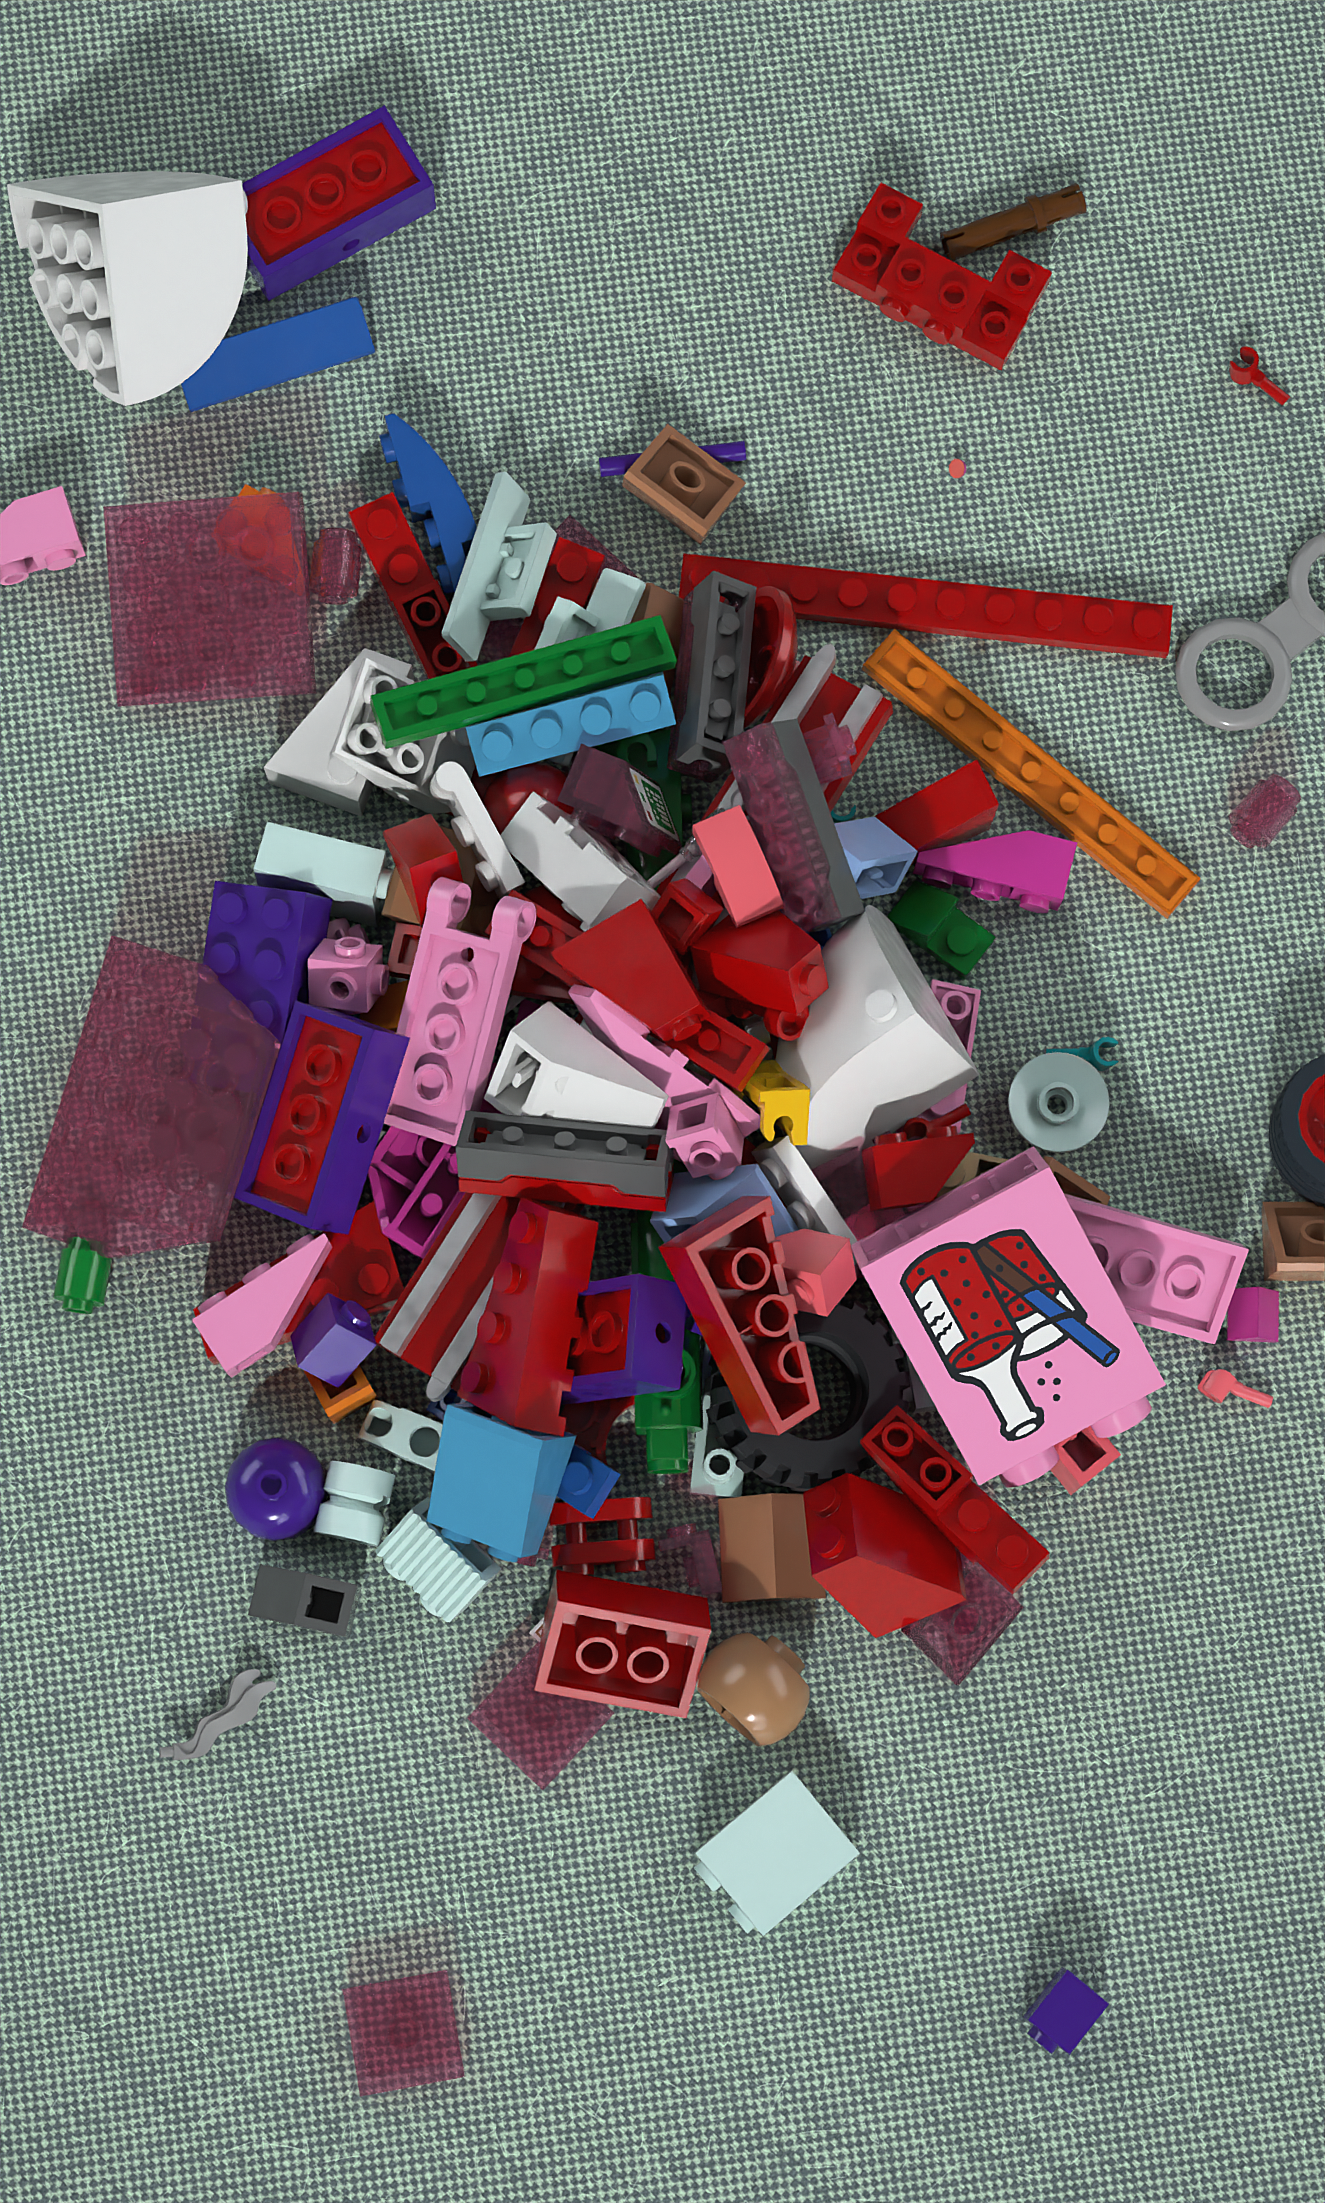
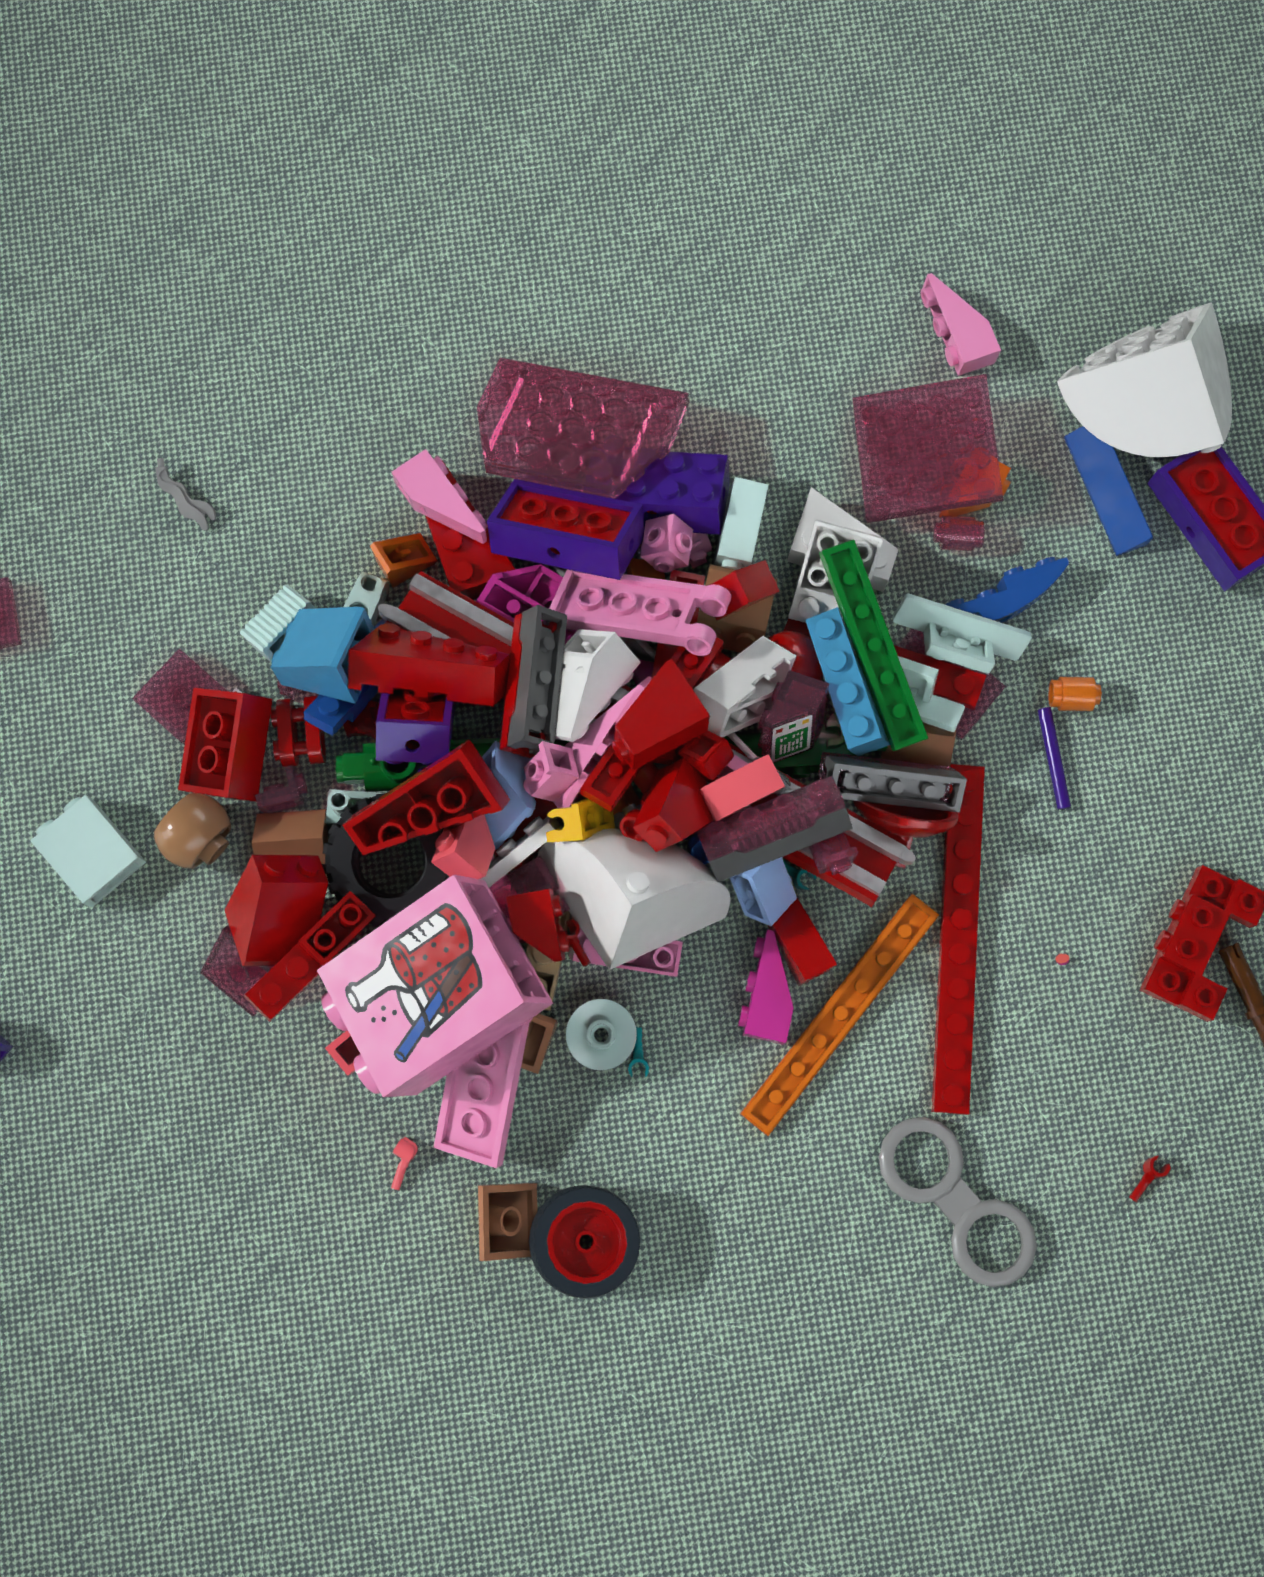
camera: 90 degrees right, 0 degrees up
green brick [53,1237,112,1314] -> none
dark purple cylinder [224,1437,328,1541] -> none
dark grey slope [248,1564,362,1639] -> none
dark purple brick [290,1293,377,1388] -> none
light aqua wheel [314,1461,396,1547] -> none
red slope [348,492,478,679] -> none
white plate [429,761,525,900] -> none
nougat slope [622,424,746,545] -> none
green slope [887,880,996,980] -> none
dark pink slope [1226,1286,1279,1343] -> none
clear pink brick [1228,774,1301,849] -> none
none -> orange brick [1048,677,1102,711]

